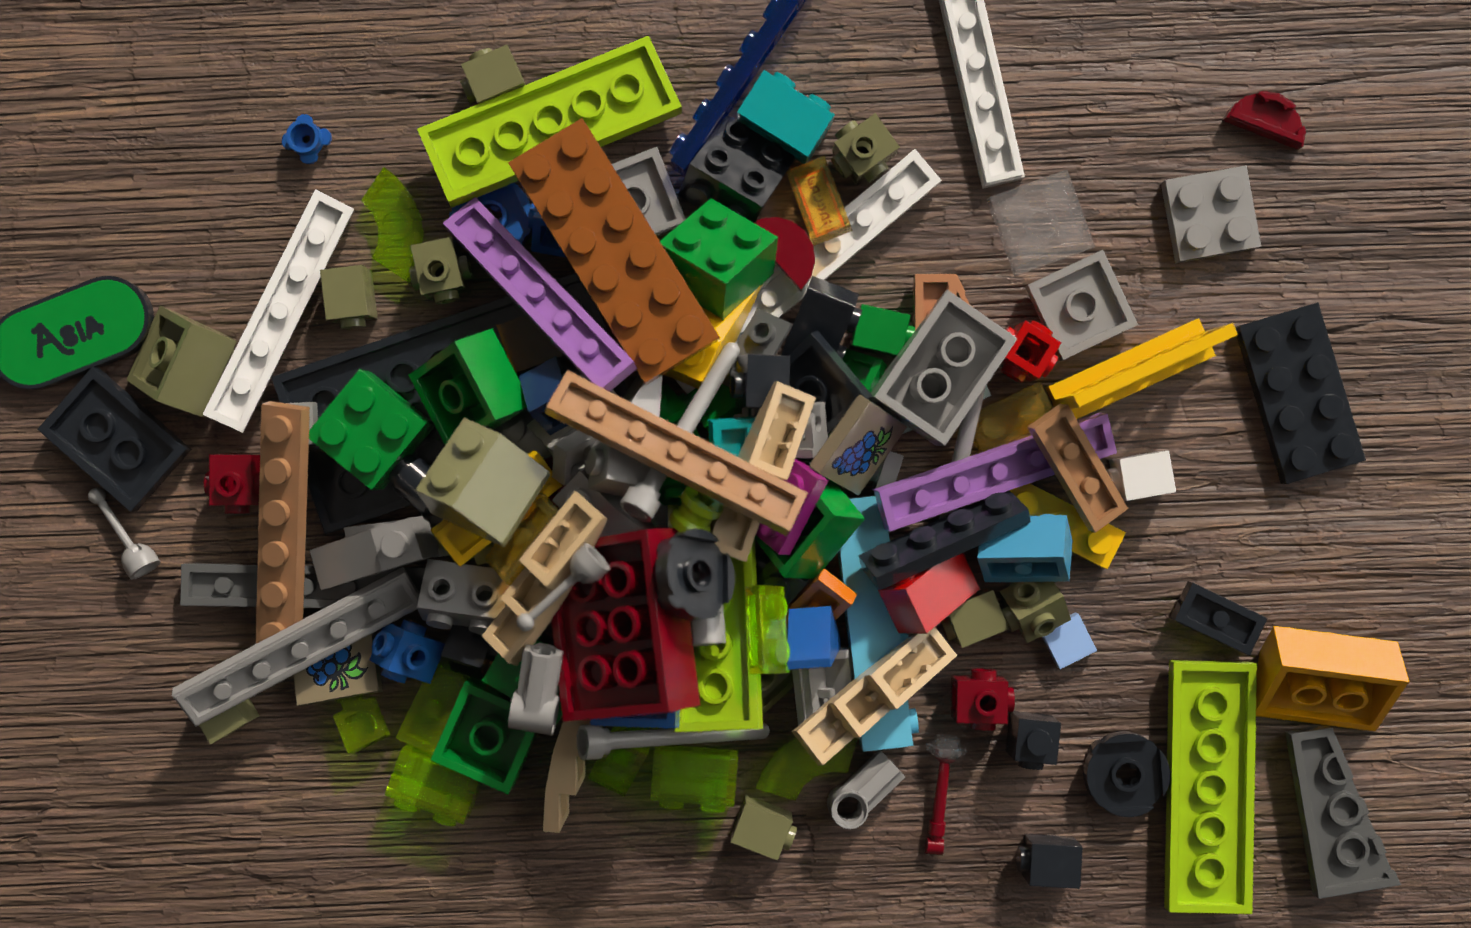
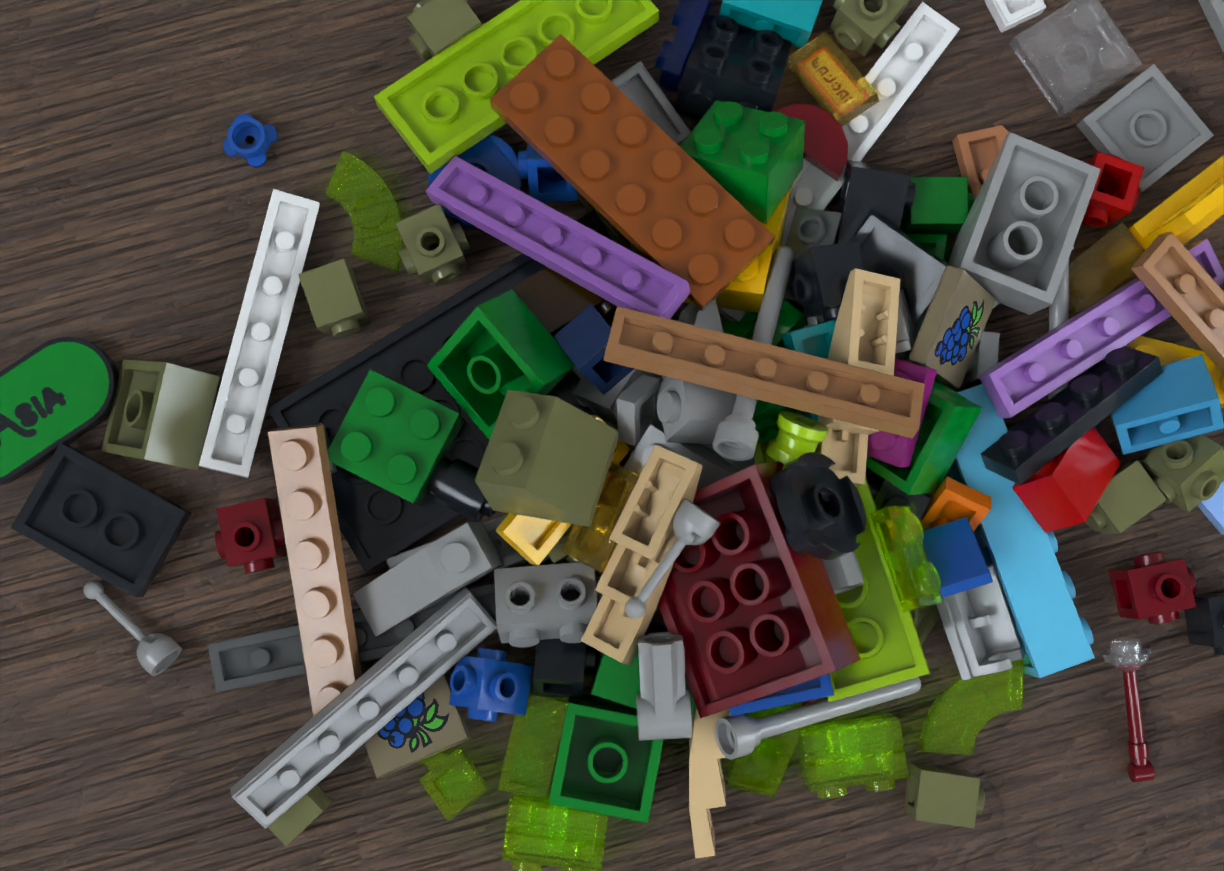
camera: 20 degrees left, 5 degrees down
tan slope [792,627,957,765] -> none
light grey piece [827,750,905,829] -> none

